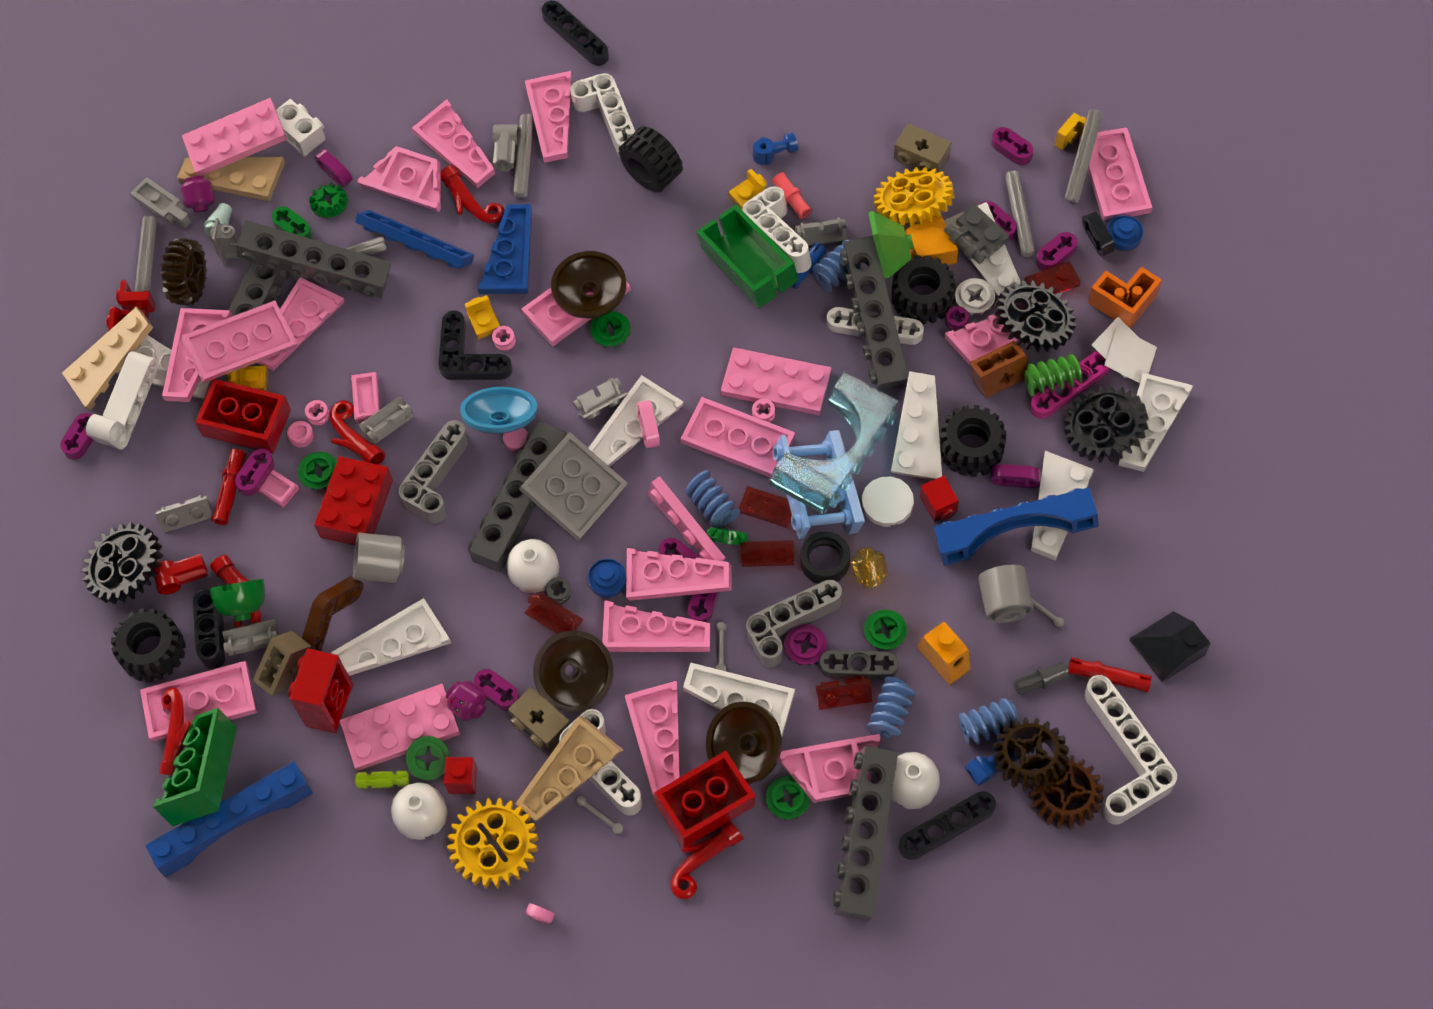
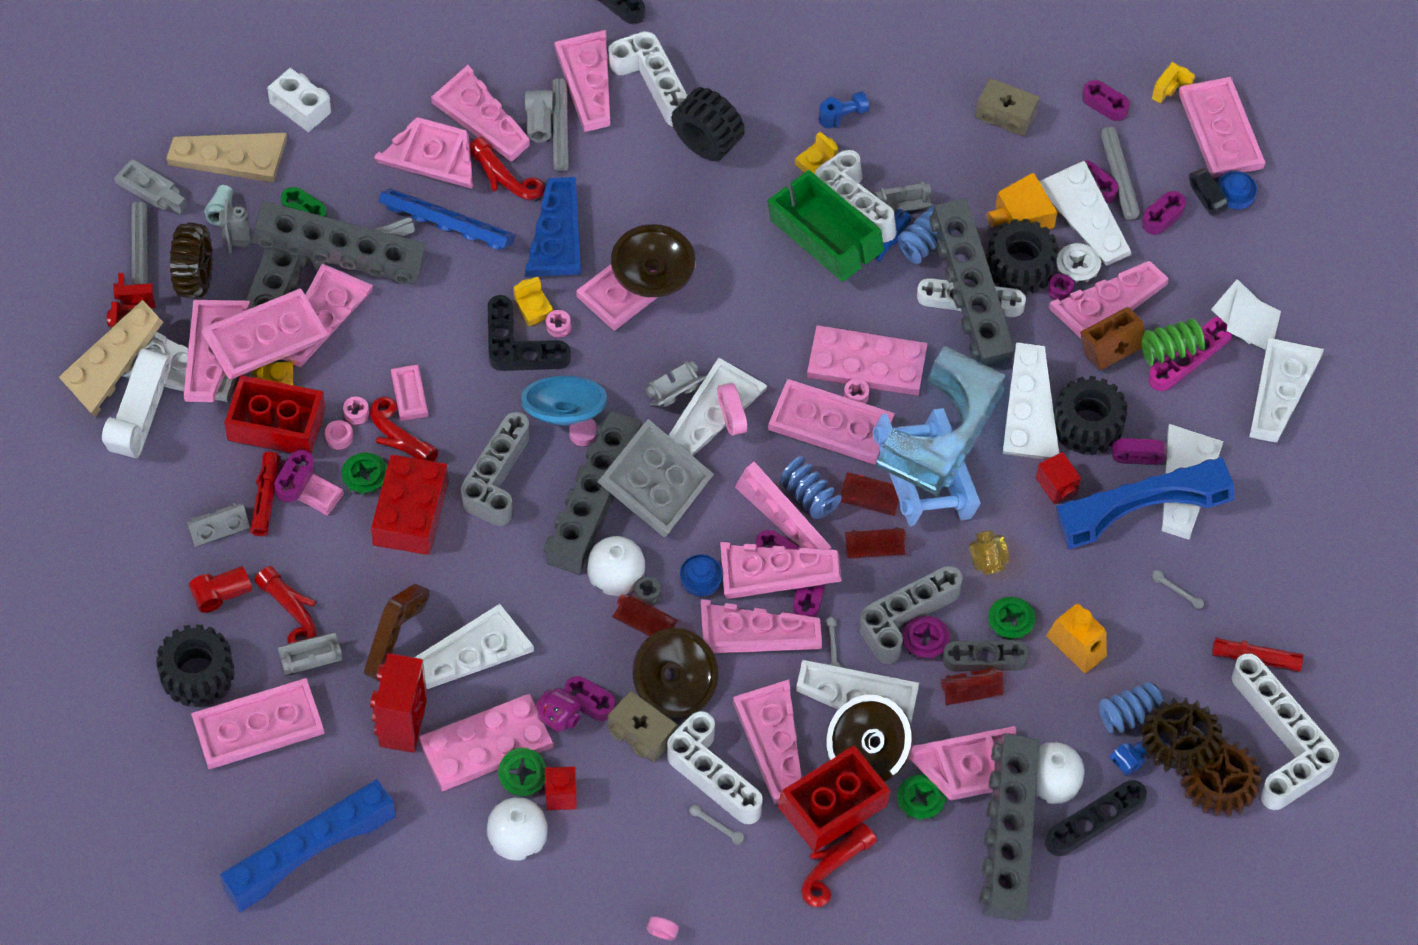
camera: 10 degrees left, 5 degrees down
magenta beam [60,413,93,460] -> none
black gear [82,522,163,604] -> none
green wedge [153,708,237,827] -> none
red plant [159,687,191,775] -> none
magenta head [181,176,215,213] -> none
bright pink plate [182,98,287,176] -> none
black beam [193,589,226,669] -> none
green cylinder [210,579,265,621] -> none
dark tan brick [253,631,311,696] -> none
green gear [309,183,348,218] -> none
magenta beam [314,149,353,188] -> none
light grey piece [353,533,405,583] -> none
lime axle [355,771,410,789] -> none
light grey hinge [358,396,414,444] -> none
yellow gear [447,798,539,889] -> none
tan wing [515,716,623,821] -> none
green gear [591,311,631,348] -> none
green gear [706,527,748,545] -> none
coral pin [772,172,812,219] -> none
black tyre [800,532,850,584] -> none
white tile [862,477,914,527] -> none
medium blue piece [866,677,916,738] -> none
bright green slope [868,211,914,279] -> none
yellow gear [874,167,954,227] -> none
dark grey plate [944,204,1009,264] -> none
light grey piece [978,564,1034,623] -> none
black gear [994,280,1076,352] -> none
dark grey axle [1014,662,1069,695] -> none
clear red plate [1024,261,1080,294] -> none
black gear [1063,385,1149,463] -> none
light grey axle [1065,109,1103,203] -> none
orange brick [1088,266,1162,328] -> none
black slope [1130,611,1211,682] -> none

